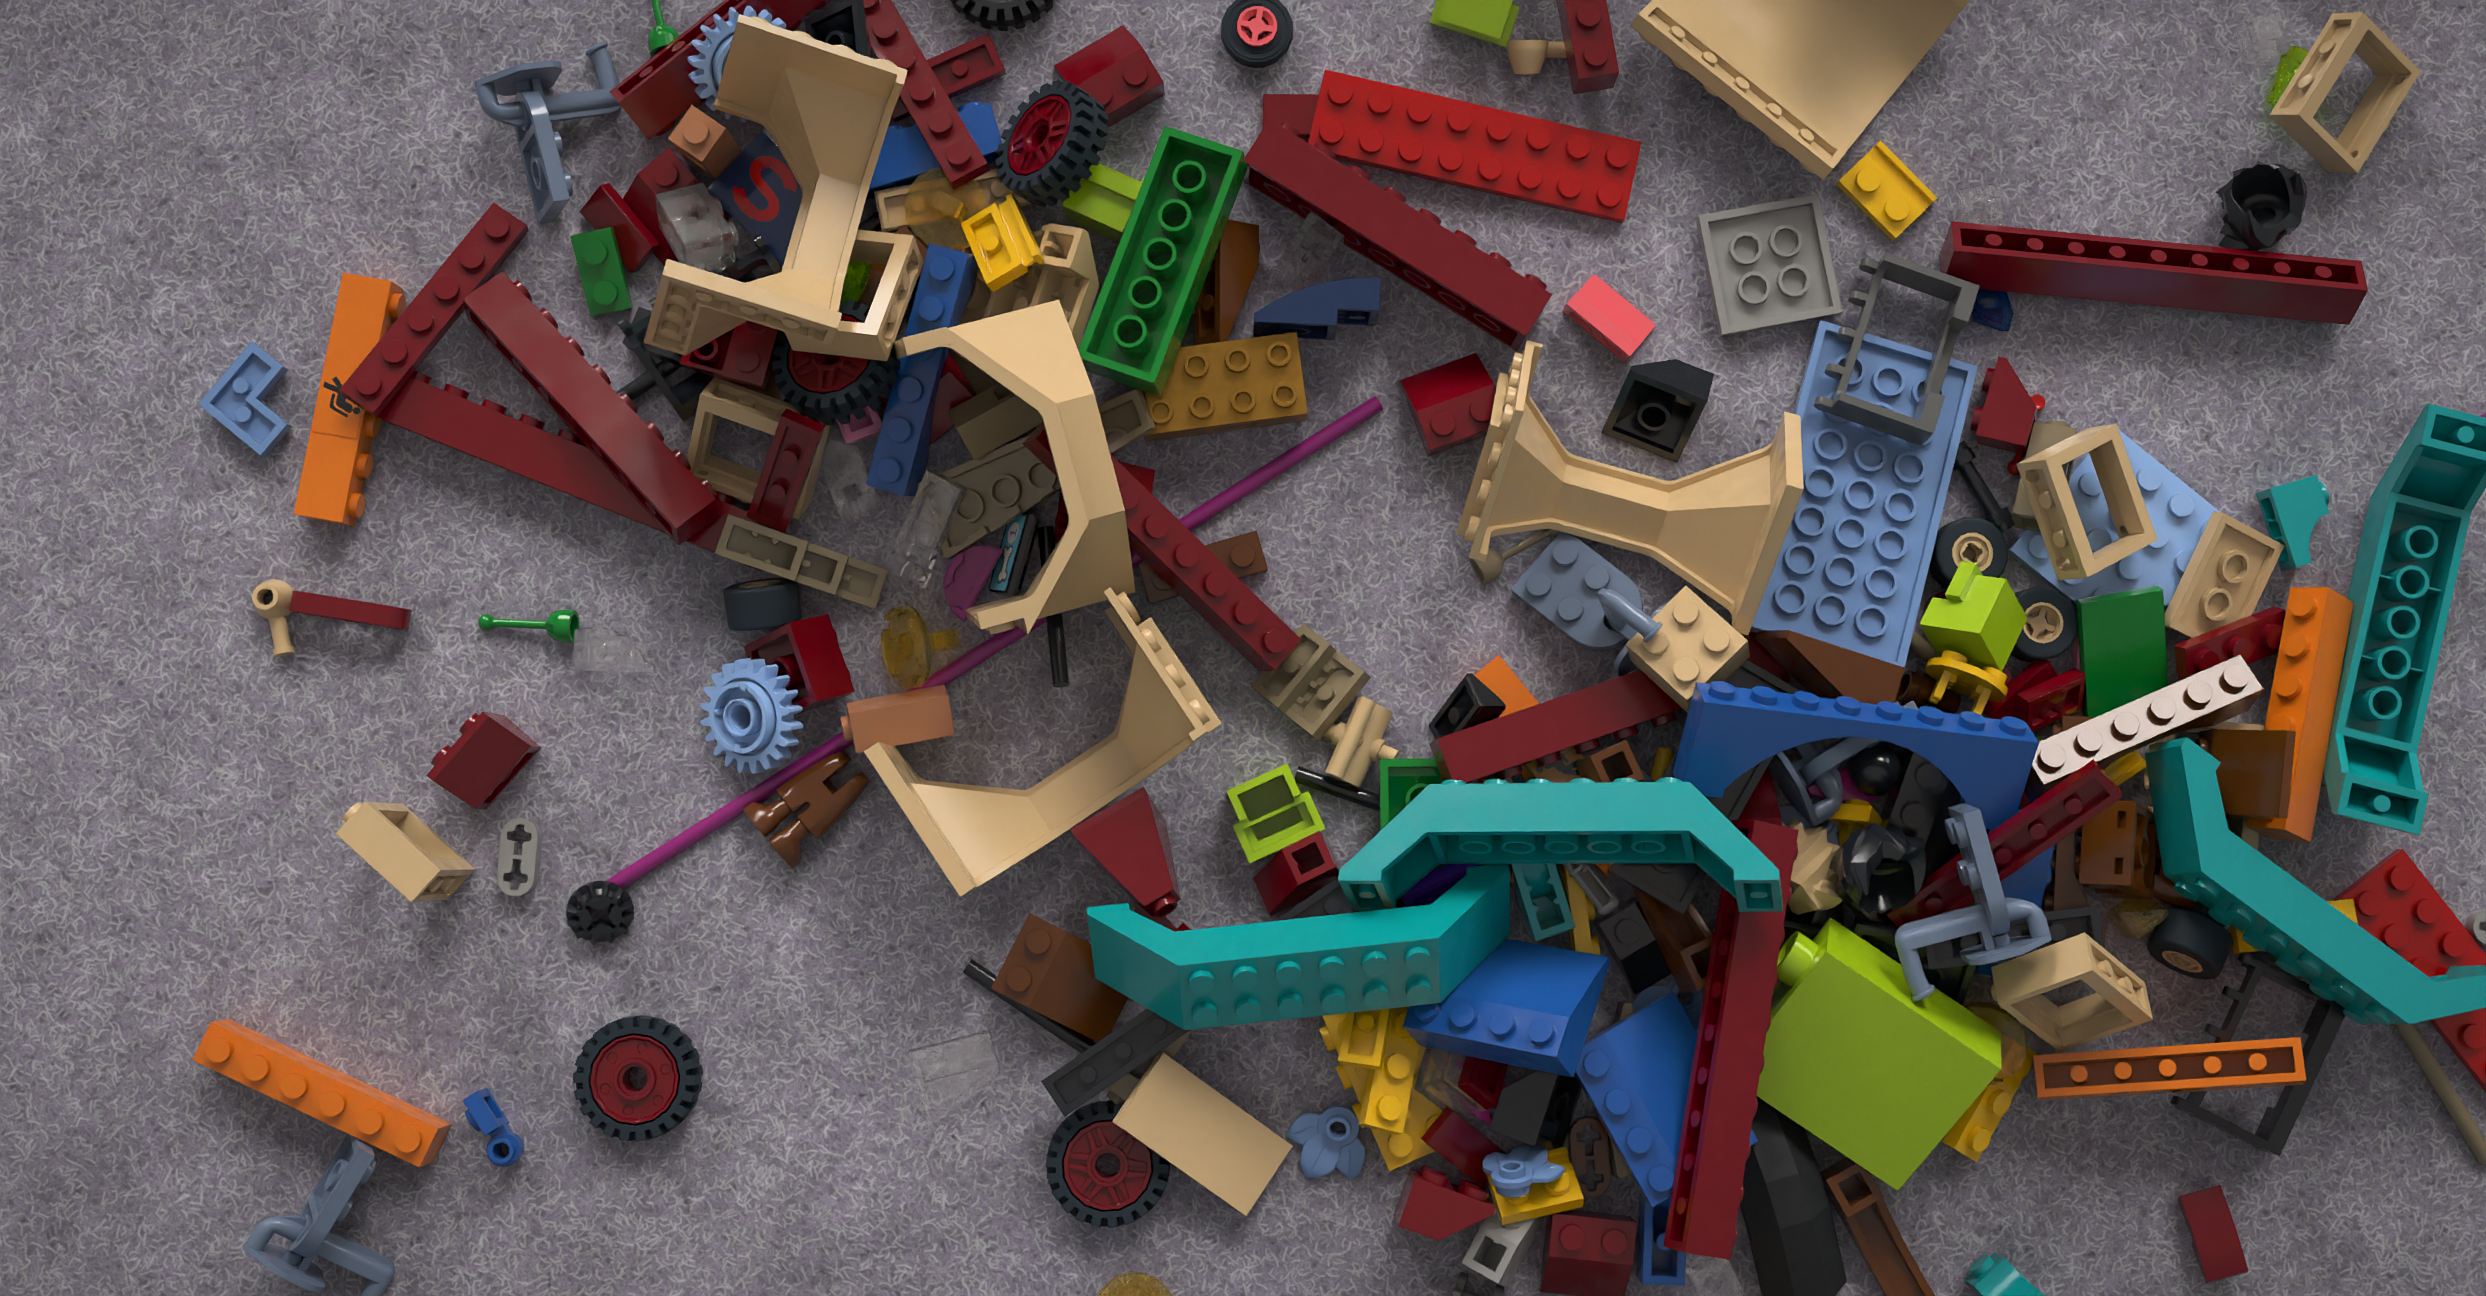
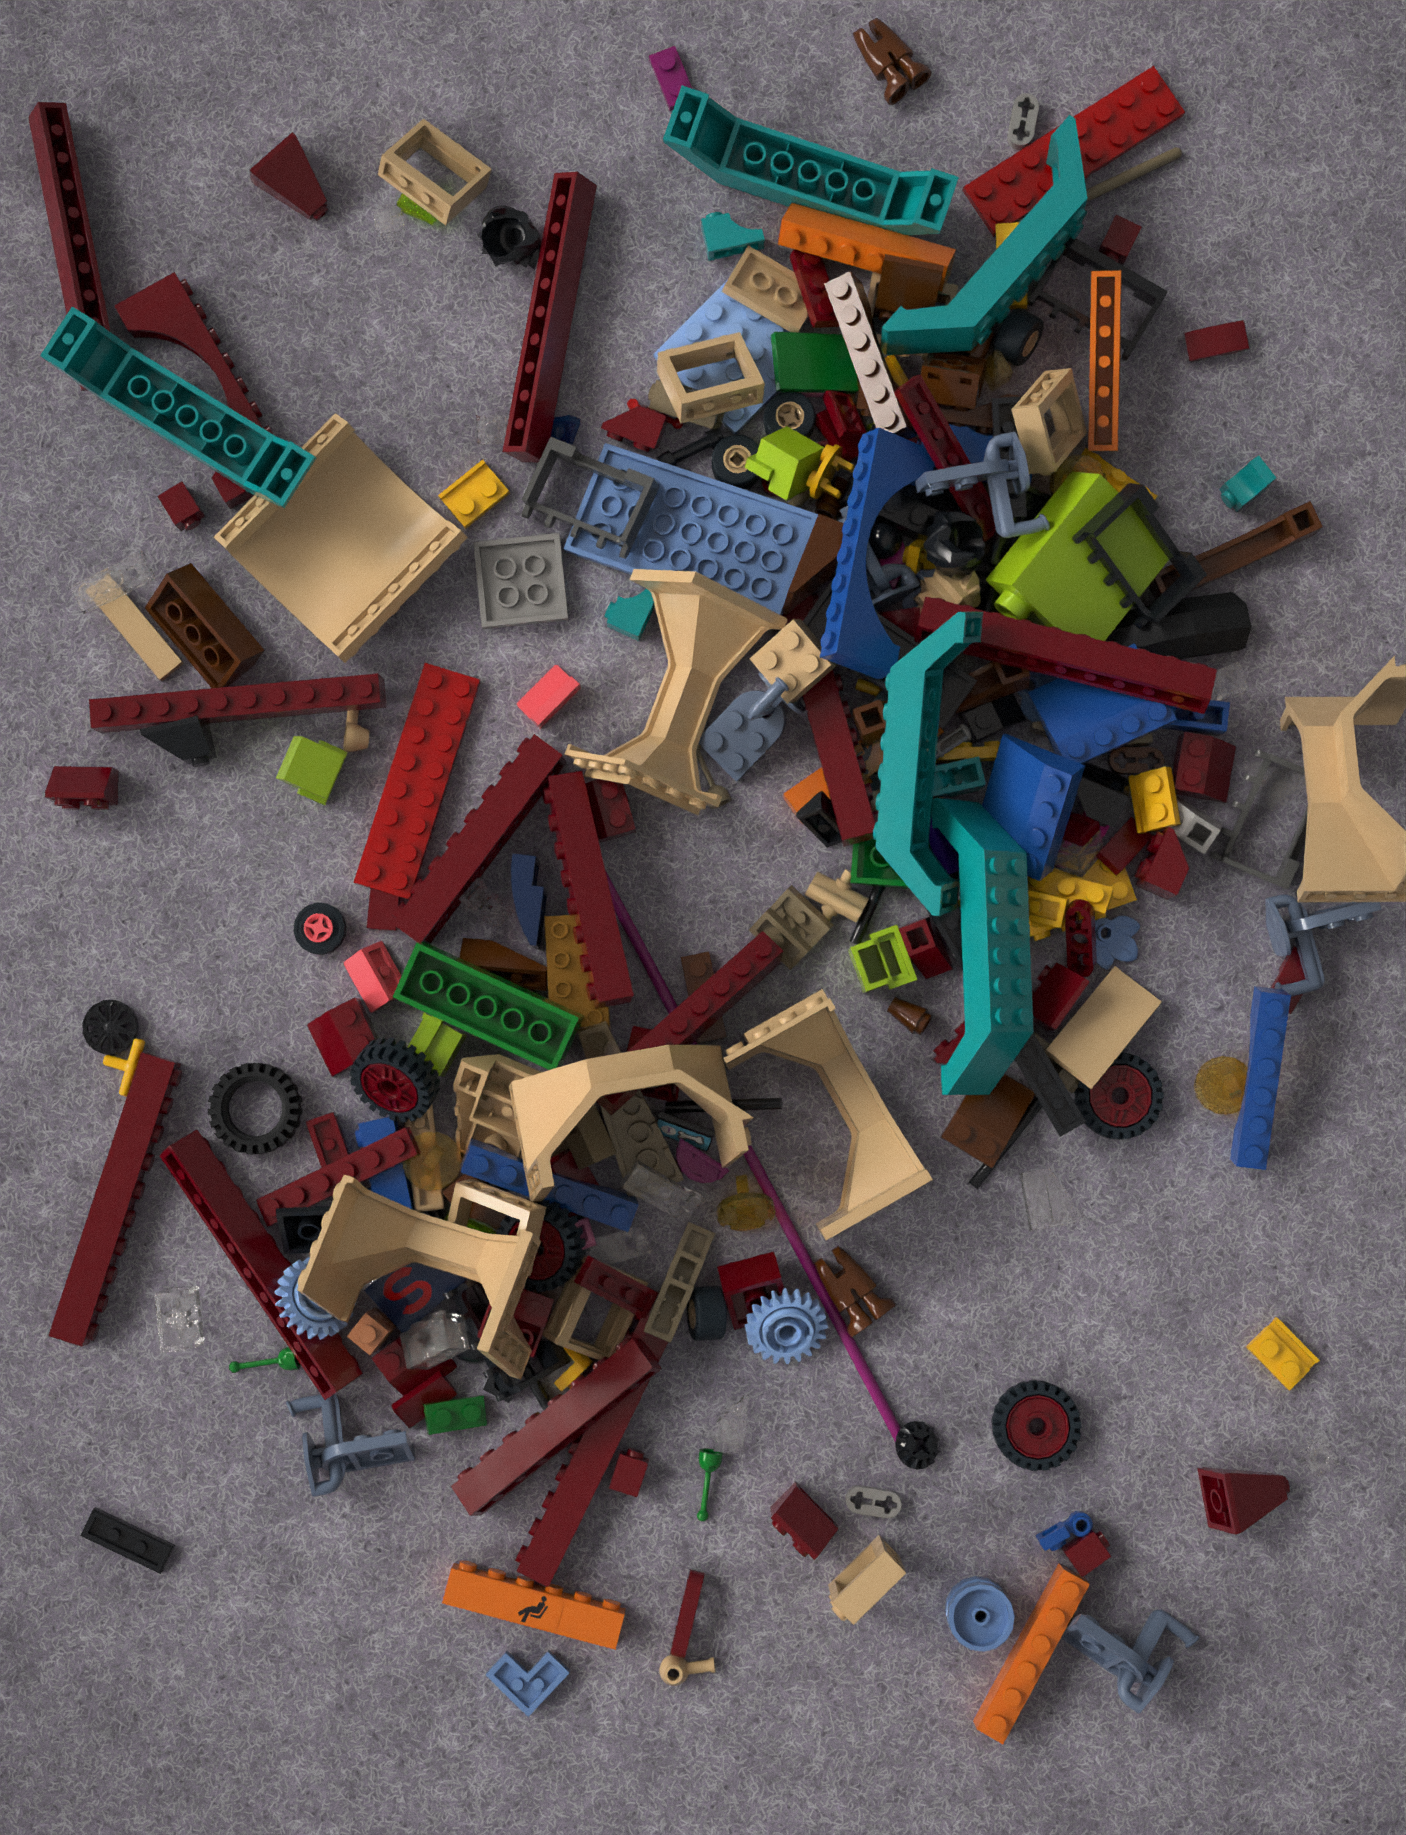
camera: 80 degrees left, 0 degrees up
dark red plate [339,202,529,418] -> none
nougat brick [840,685,955,753] -> none
yellow plate [960,193,1045,292] -> none
dark red slope [1071,787,1181,918] -> none
medium blue plate [1483,1144,1565,1197] -> none
black slope [1601,359,1714,463] -> none
none -> coral panel [344,941,401,1013]
none -> dark red brick [542,771,634,1009]
none -> yellow plate [554,1347,593,1392]
none -> teal arch [604,589,655,641]
none -> dark red brick [609,1448,649,1497]
none -> reddish brown cone [887,997,933,1035]
none -> medium blue wheel [945,1576,1015,1652]
none -> dark red slope [1032,962,1090,1031]
none -> dark red brick [1061,1530,1111,1577]
none -> dark red beam [1065,899,1097,977]
none -> black hinge [1072,483,1207,628]
none -> dark red brick [1098,215,1142,265]

